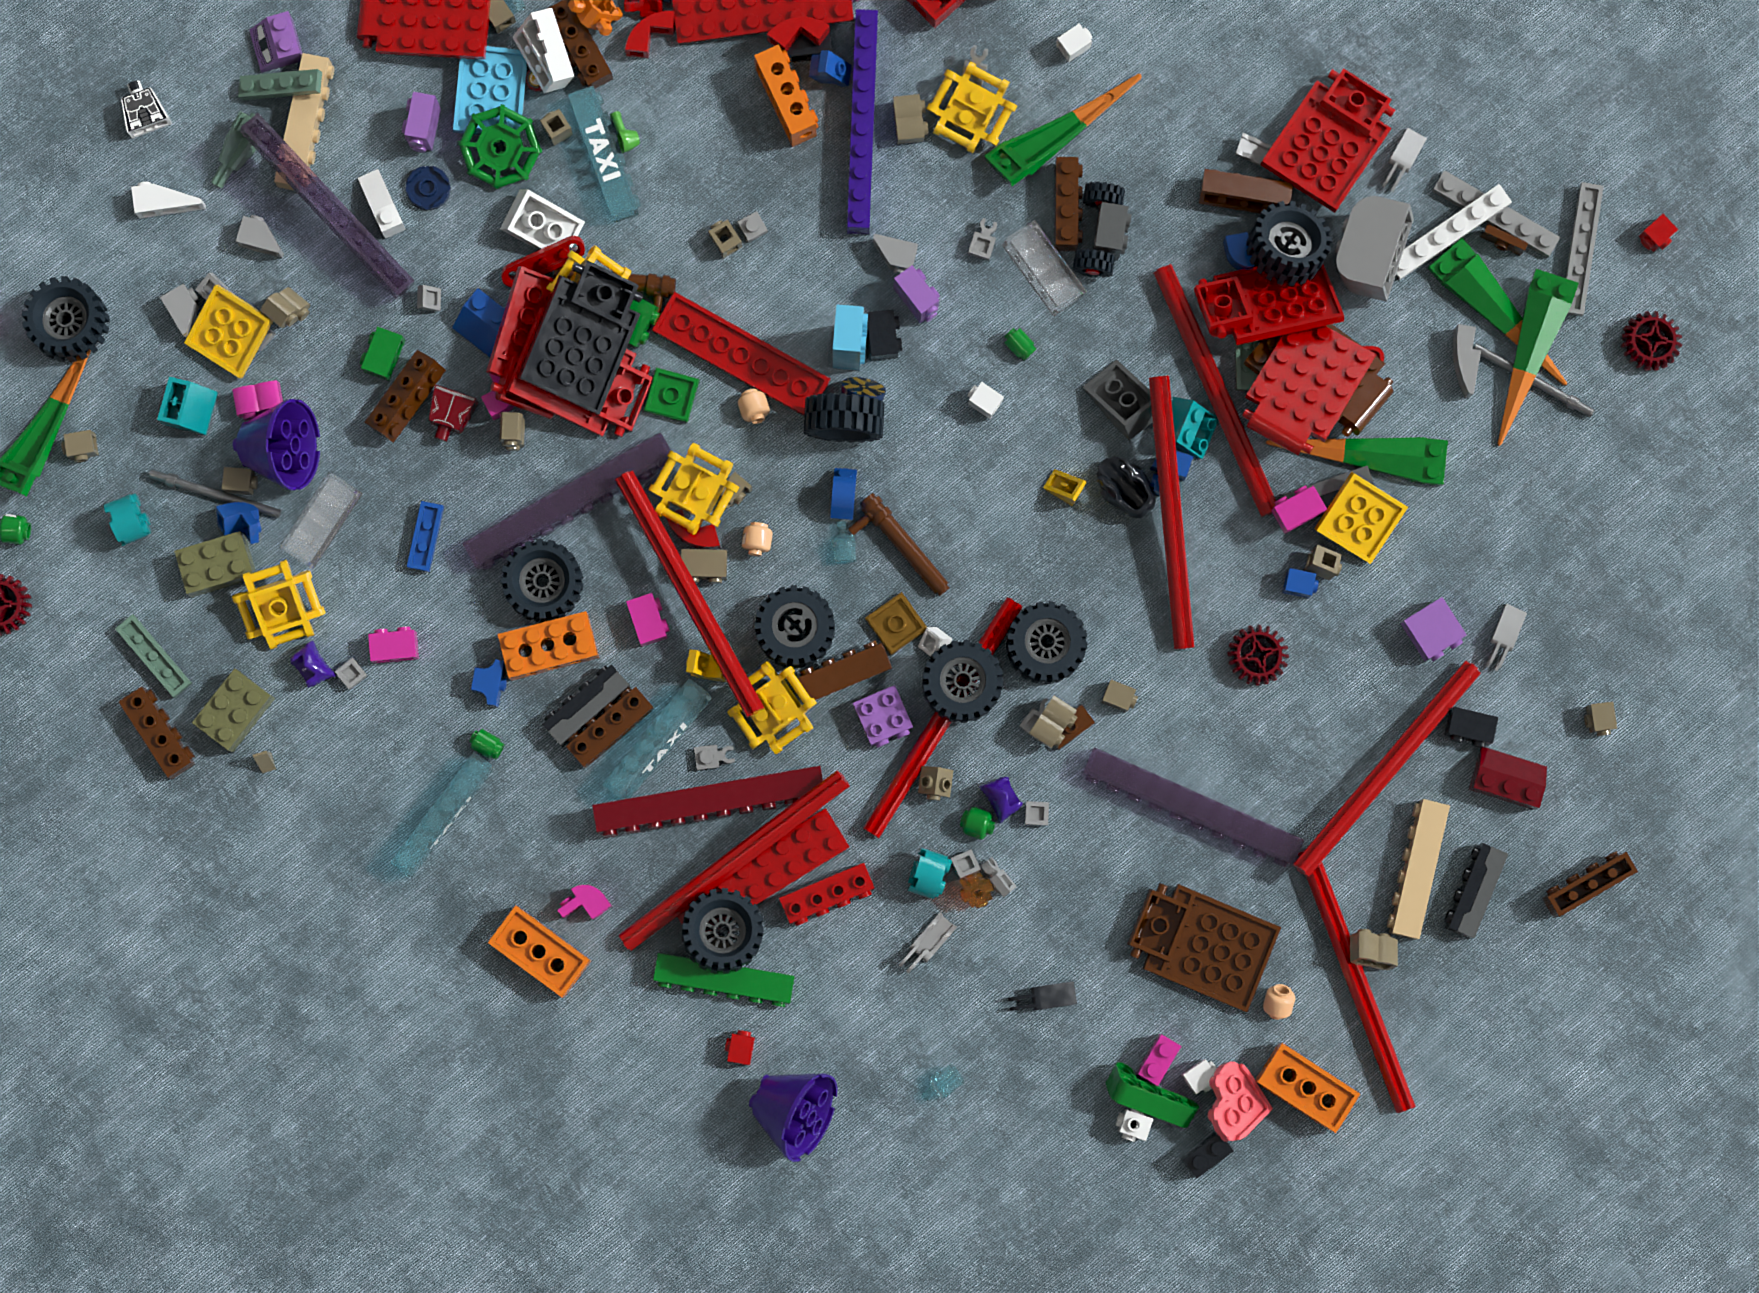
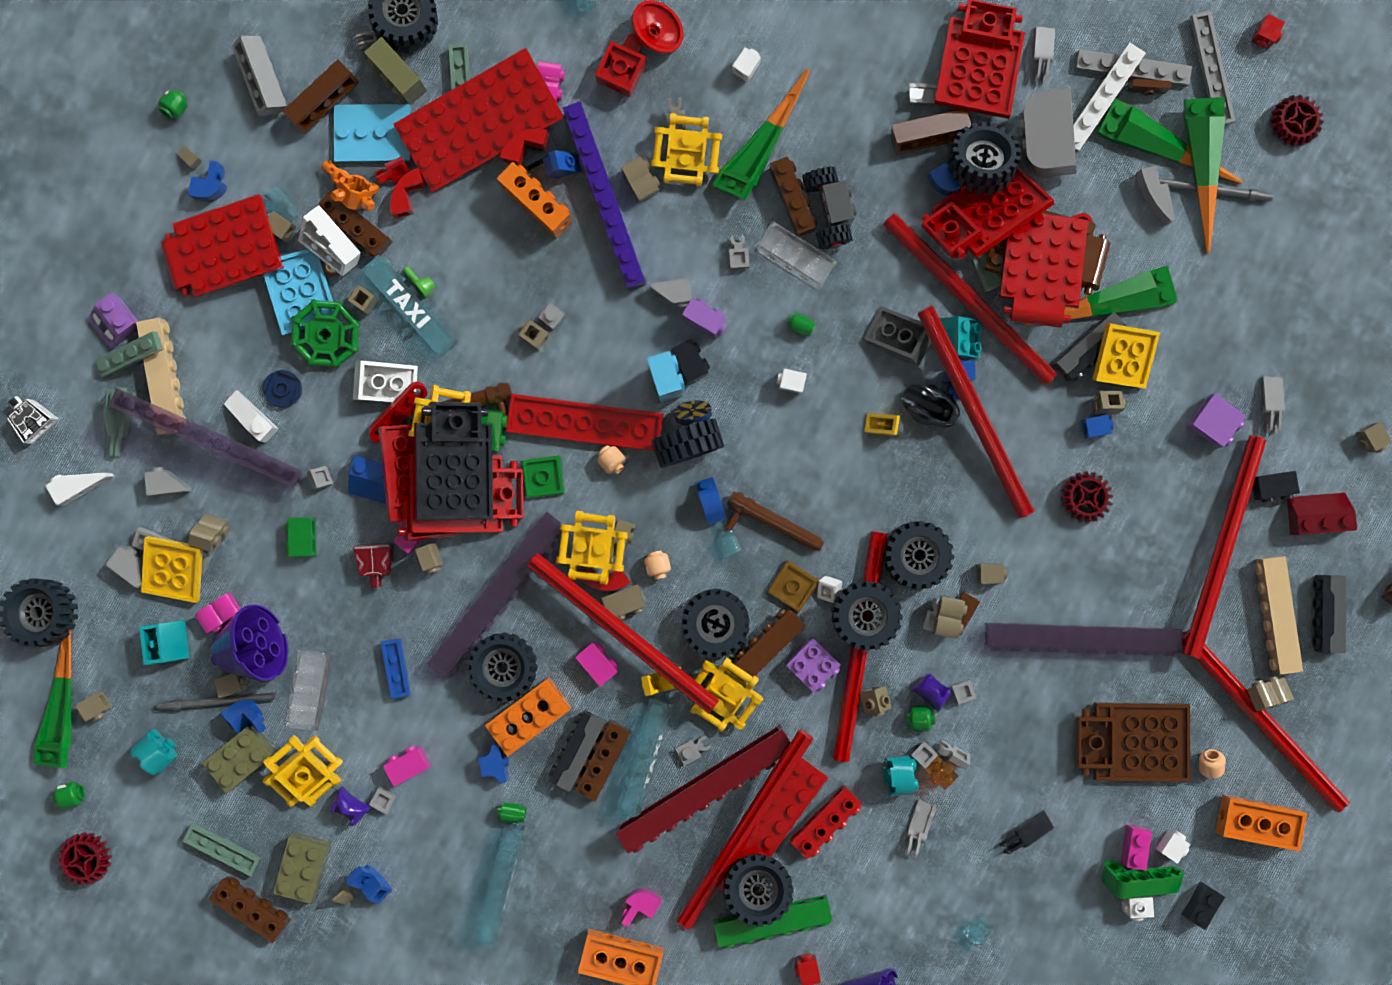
camera: 15 degrees left, 5 degrees up
reddish brown brick [364,350,446,443] -> none
medium lavender brick [402,92,441,153] -> none
coral plate [1208,1062,1273,1142] -> none
dark pink brick [1271,485,1327,534] -> none
none -> blue brick [346,864,392,904]

